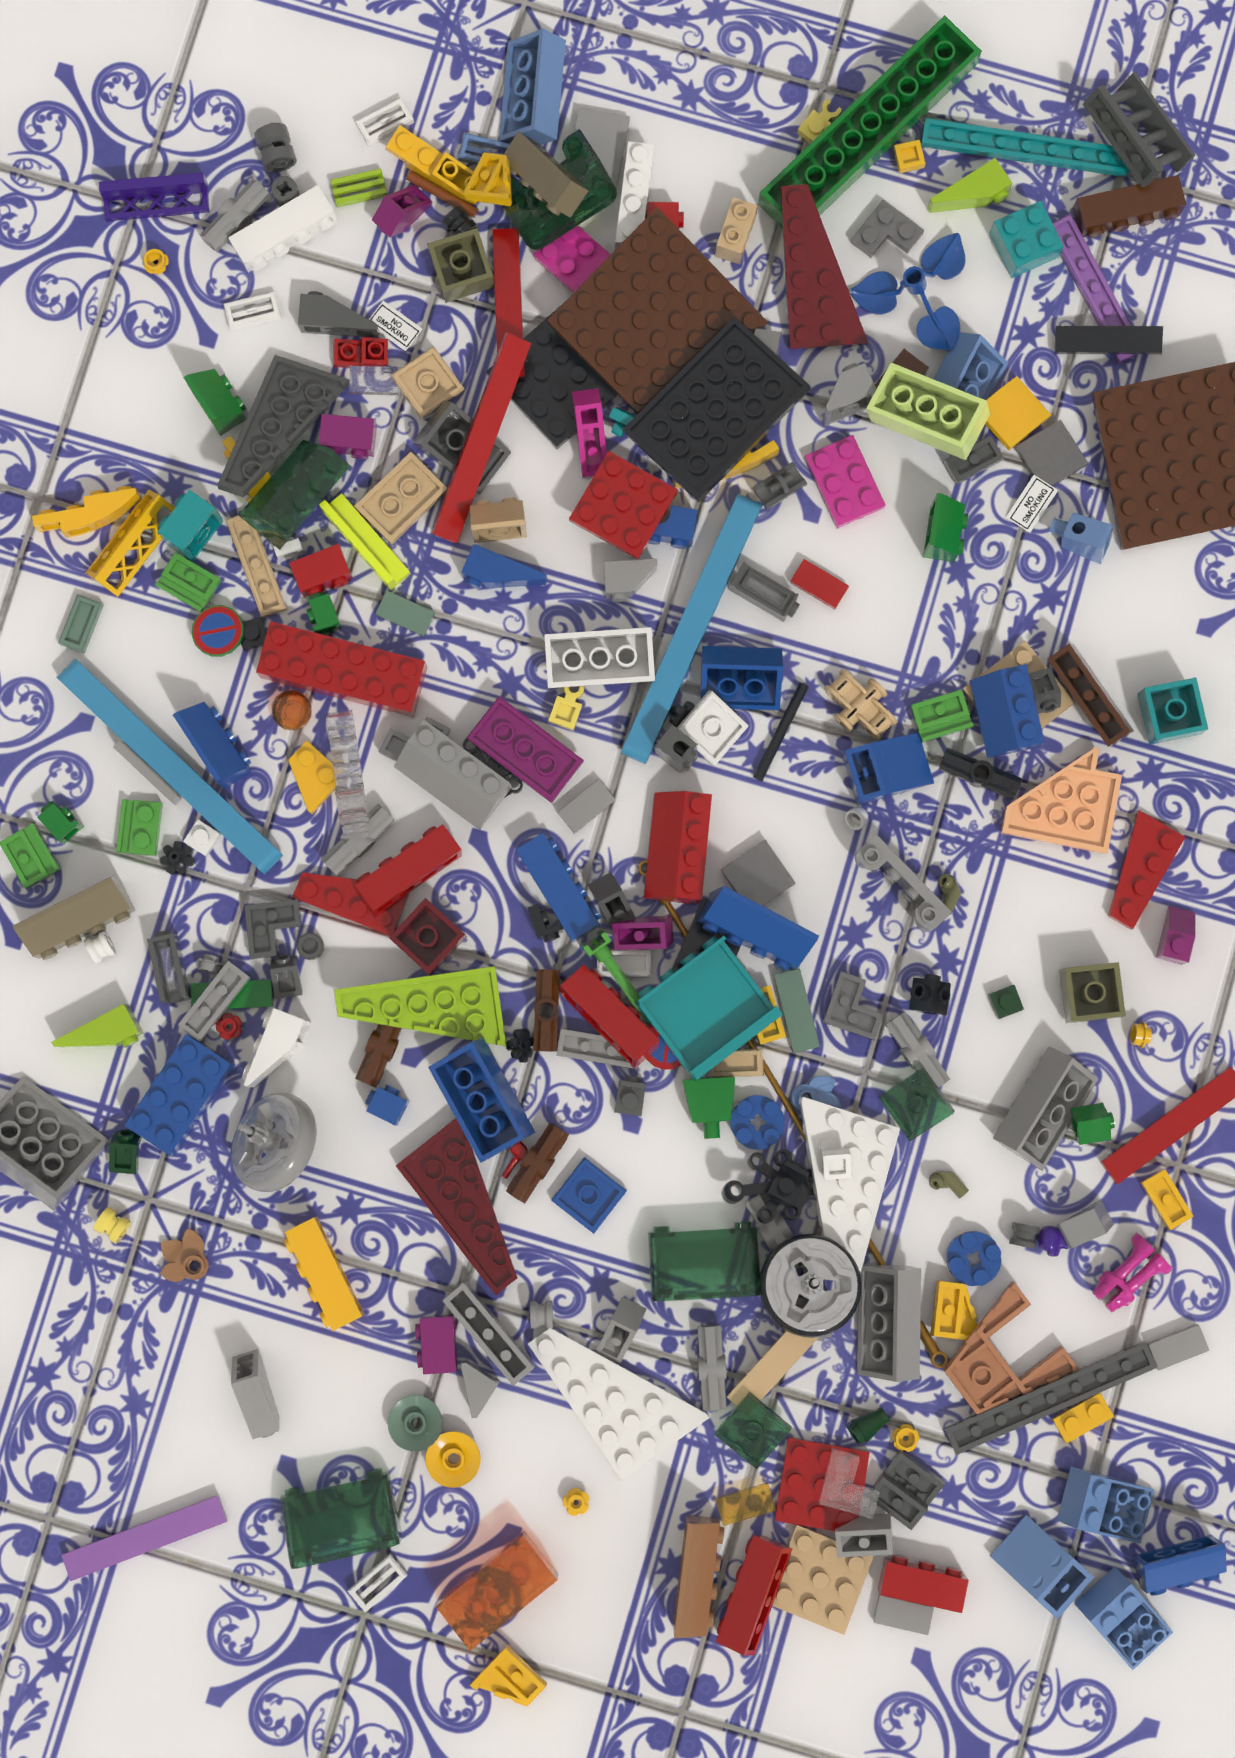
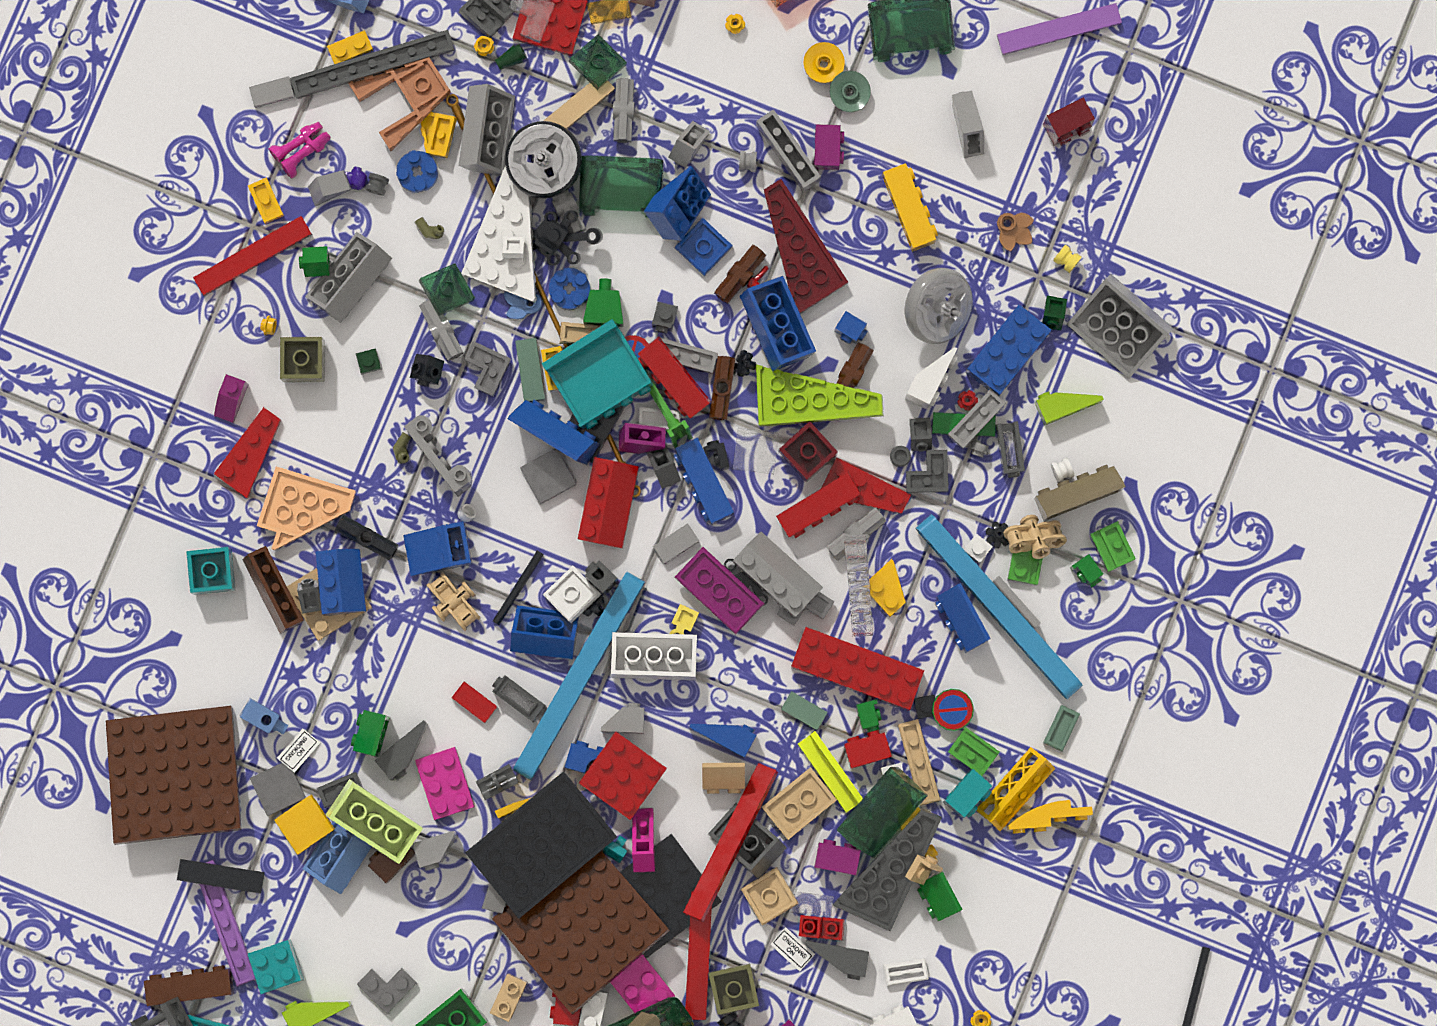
camera: 175 degrees left, 0 degrees up
clear orange hair [271,690,312,731] -> none
light grey slope [461,1360,500,1418] -> none
white wing [528,1328,709,1480] -> none
dark red wing [780,184,868,349] -> none
blue plant [850,233,966,351] -> none
bright green plate [910,689,974,743] -> none
none -> dark grey slope [374,720,428,781]
none -> blue slope [644,166,711,241]
none -> clear tile [733,428,779,474]
none -> tan bracket [905,855,943,885]
none -> tan axle [1003,515,1067,559]
none -> dark red brick [1043,97,1095,146]

